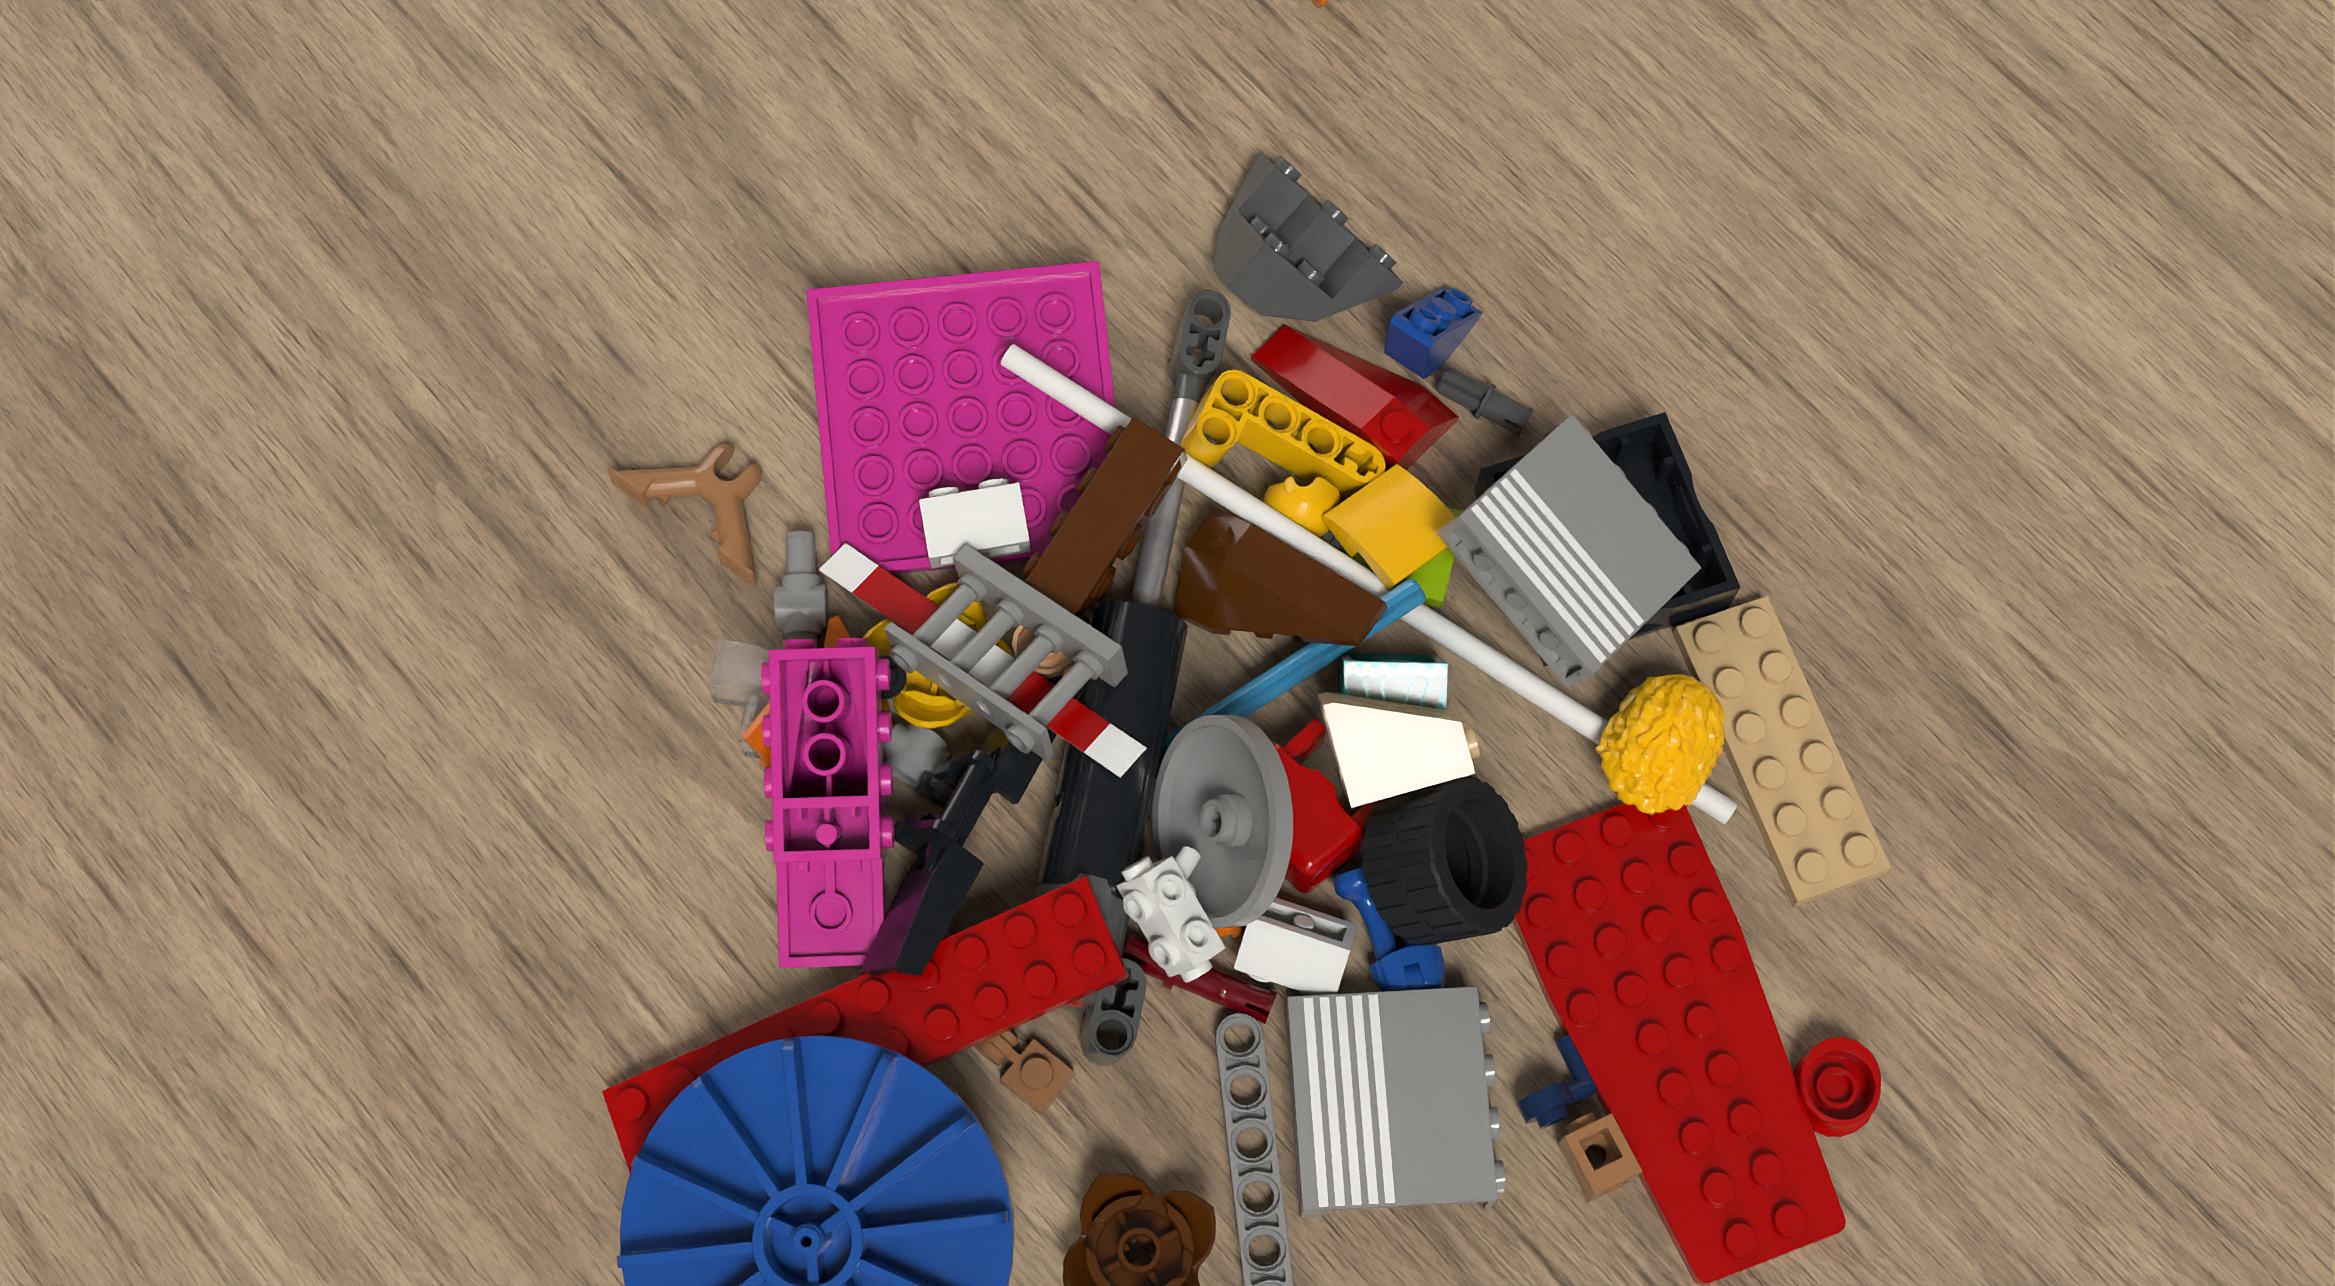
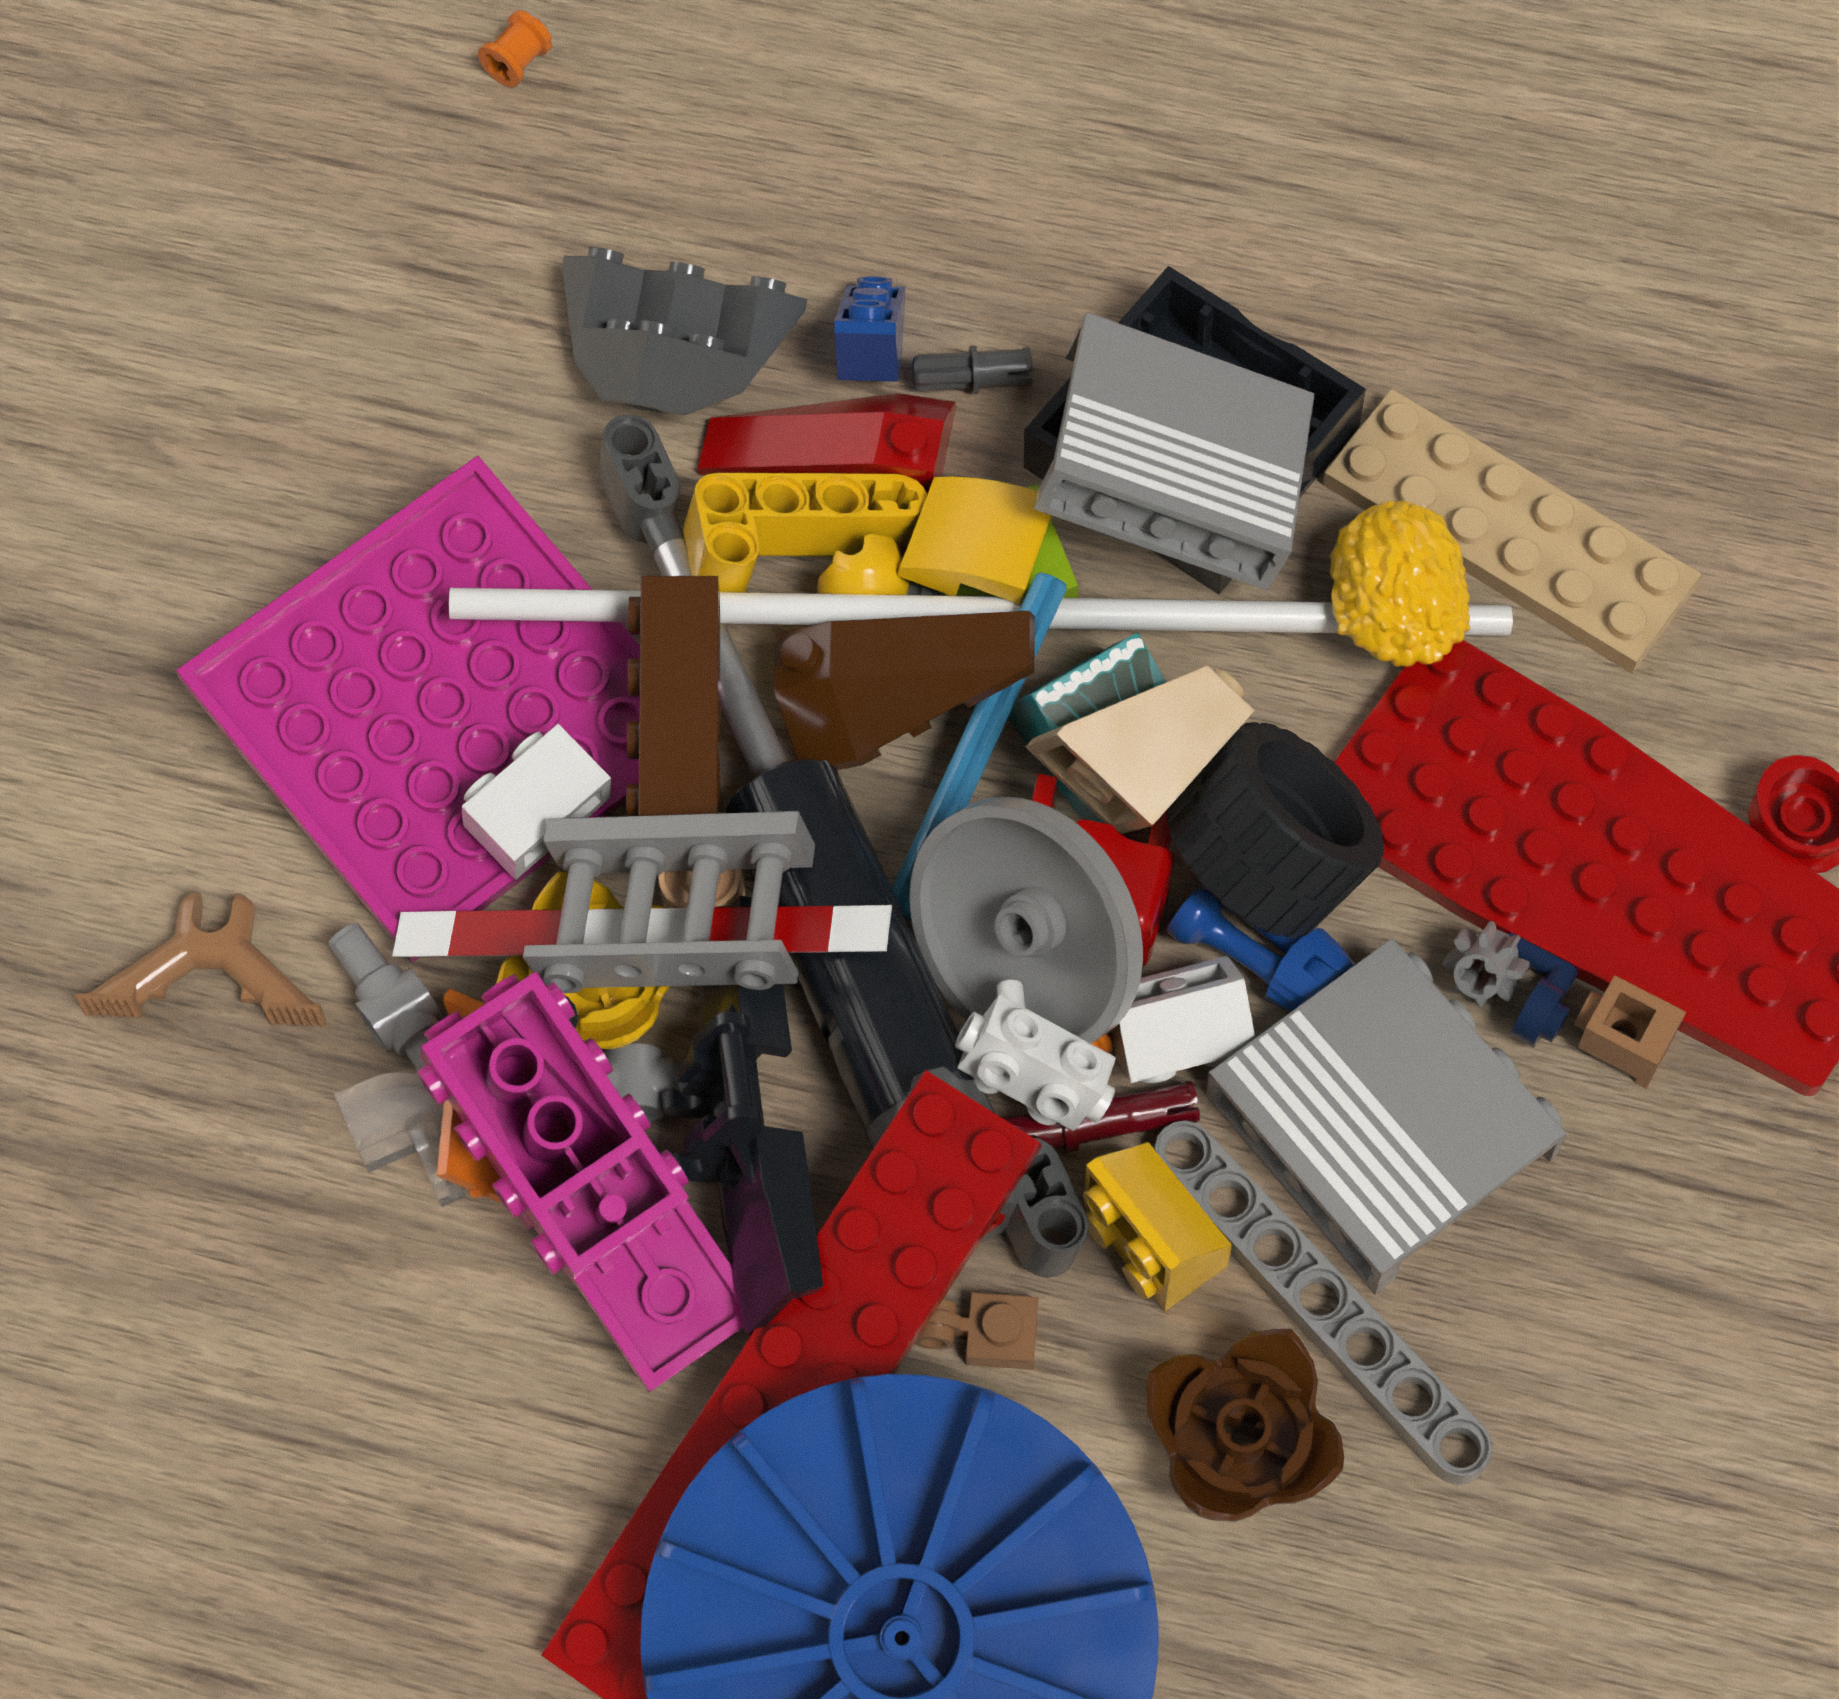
camera: 30 degrees left, 5 degrees down
none -> yellow slope [1083,1142,1232,1312]
none -> light grey gear [1442,921,1530,1007]

